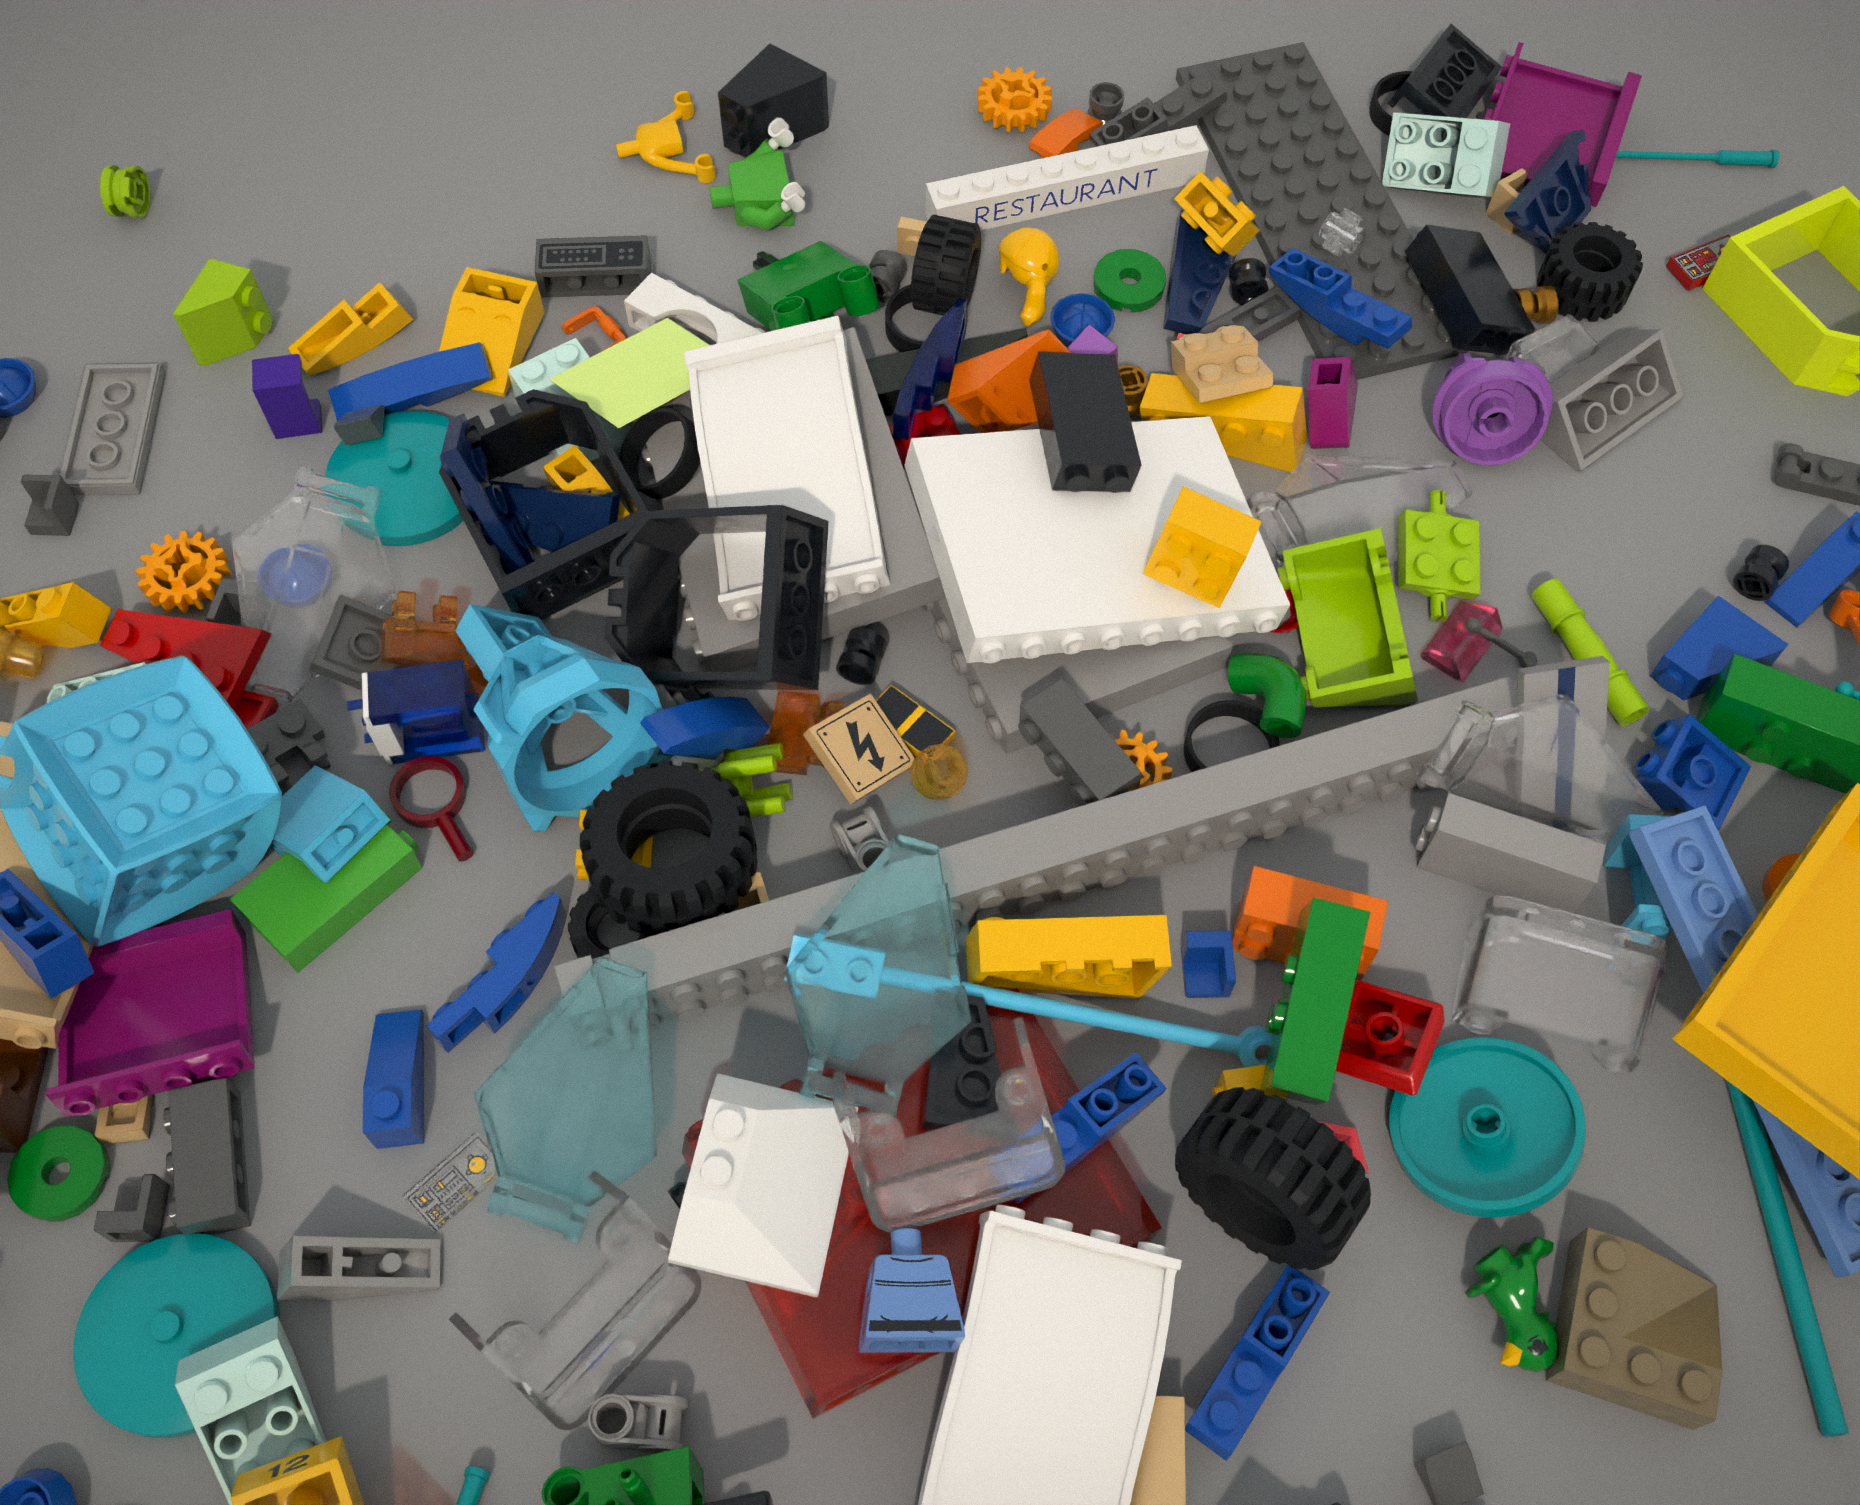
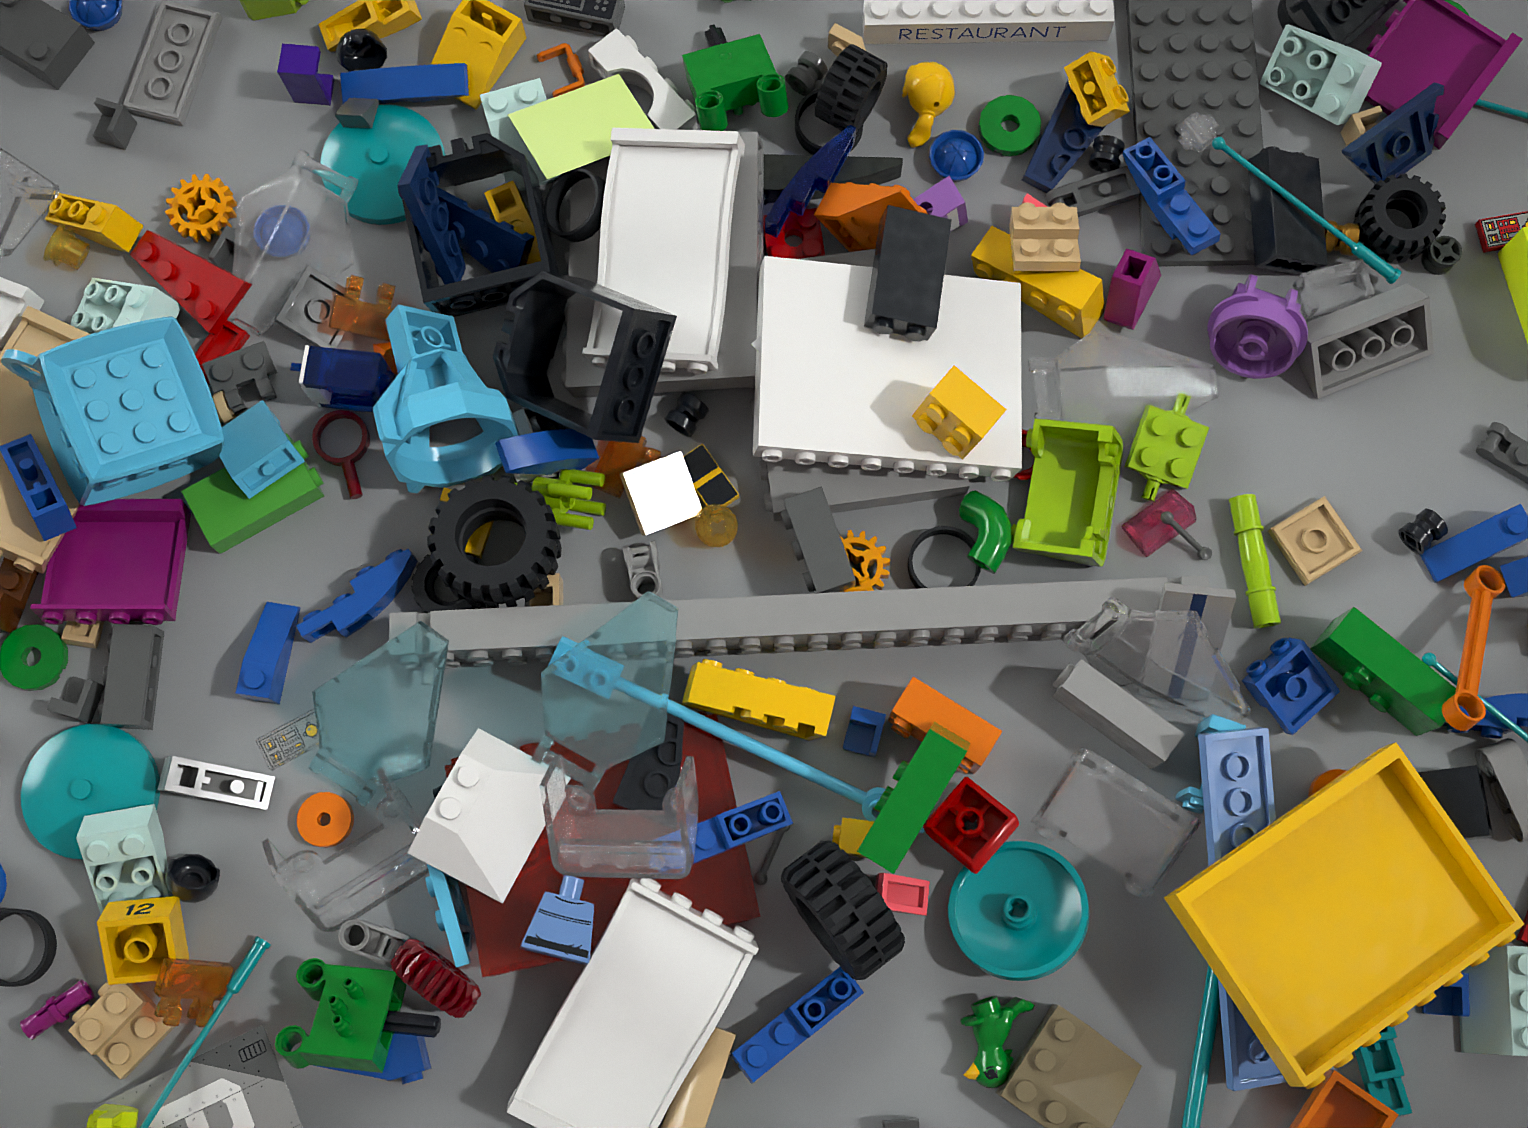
camera: 20 degrees right, 15 degrees up
pearl gold wheel [1118,365,1148,418] -> none
blue slope [1649,595,1788,701] -> none
none -> black hair [165,854,220,903]
none -> orange piece [297,792,354,848]
none -> black hair [336,28,387,72]
none -> dark red gear [391,939,481,1018]
none -> medium azure wing [425,864,473,968]
none -> dark grey hinge [754,825,791,885]
none -> teal piece [1212,137,1401,284]
none -> tan tile [1267,496,1363,586]
none -> pearl dark grey wheel [1421,236,1462,275]

